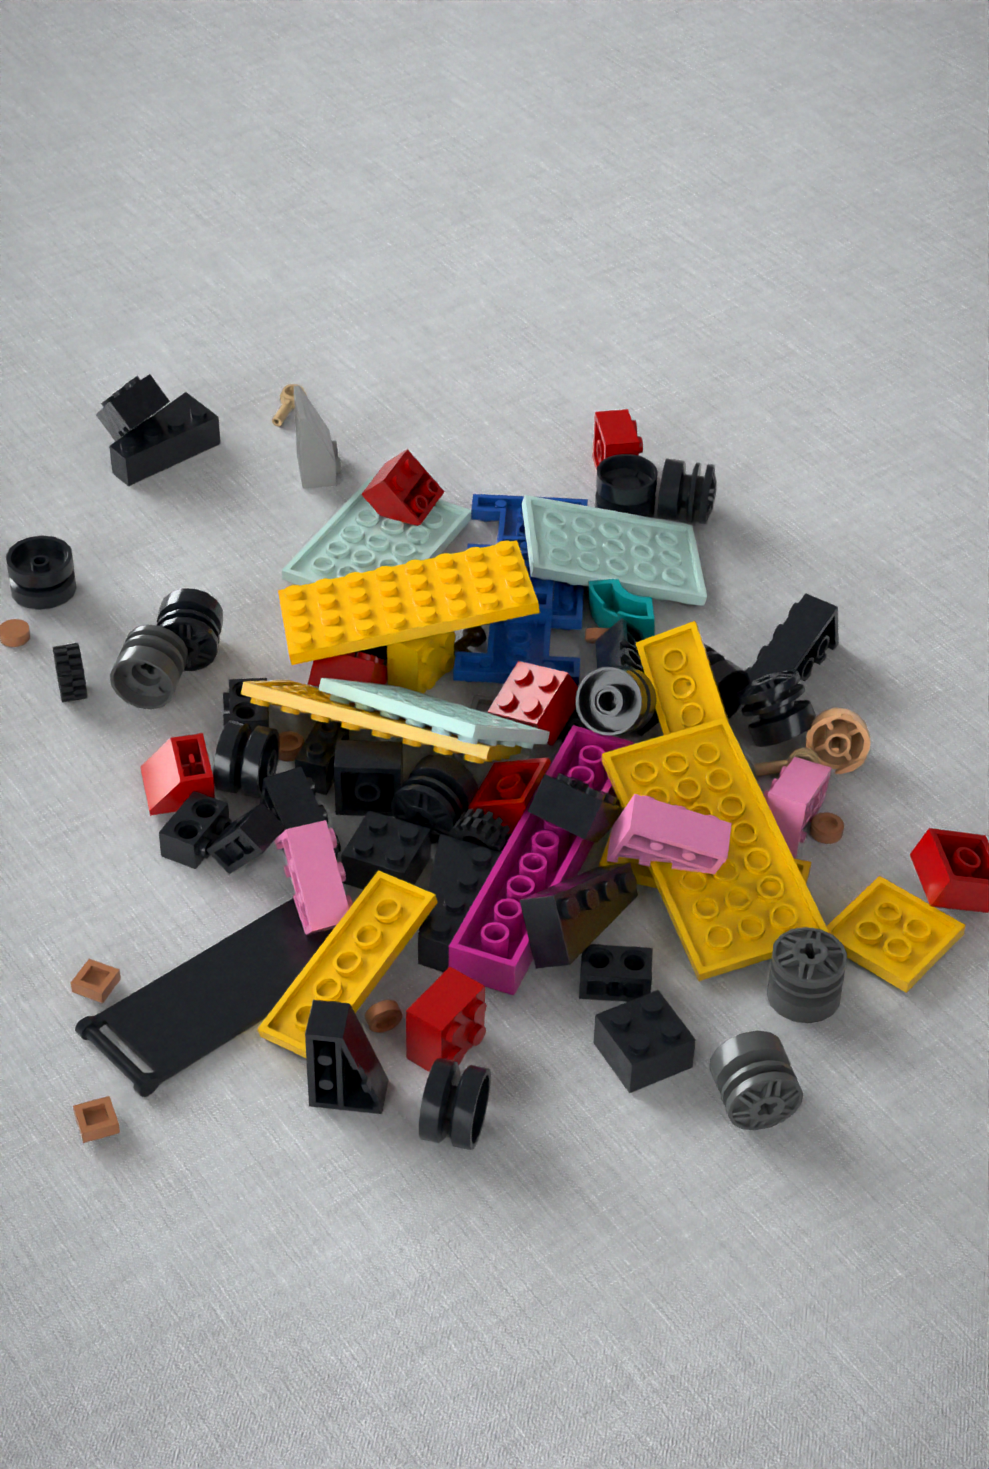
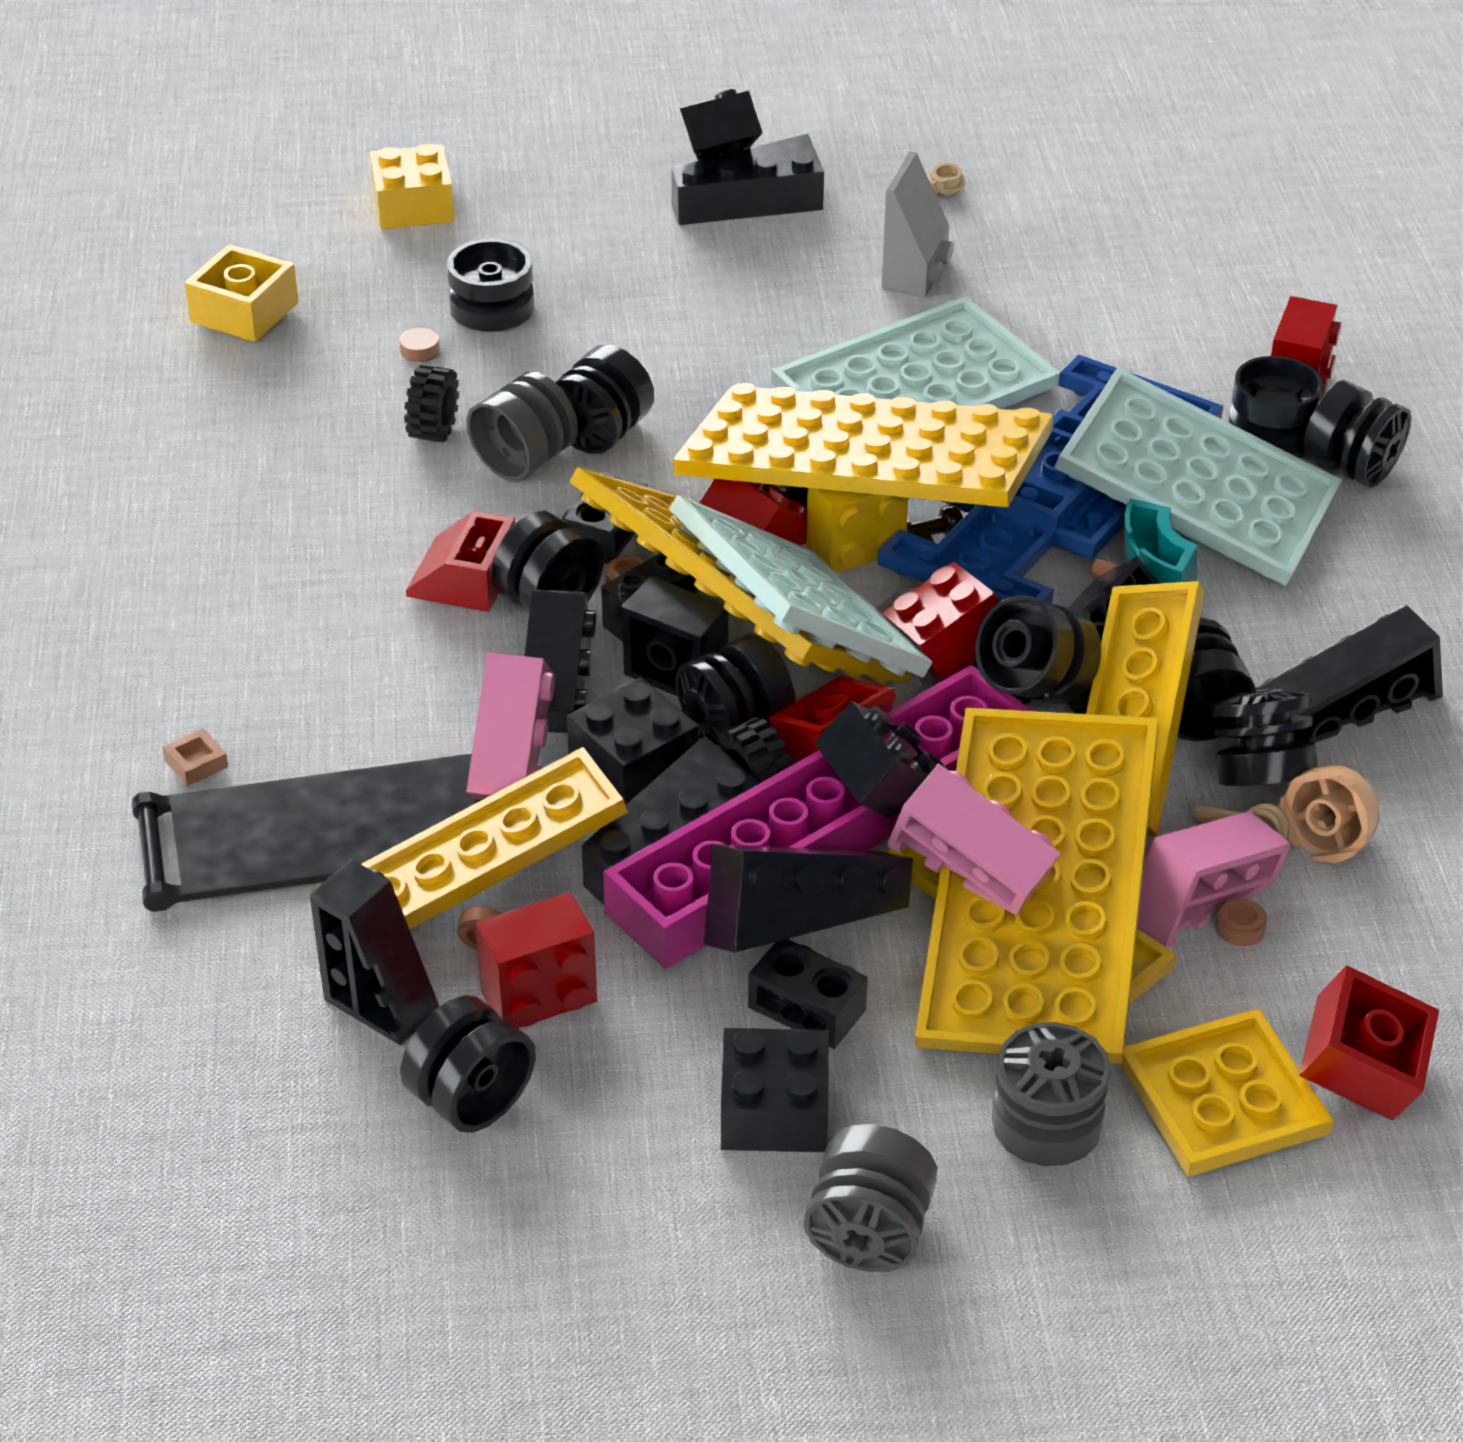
camera: 30 degrees right, 0 degrees up
nougat plate [73,1096,120,1143] -> none
black brick [159,791,232,869] -> none
black brick [206,803,285,874] -> none
red slope [361,449,445,526] -> none

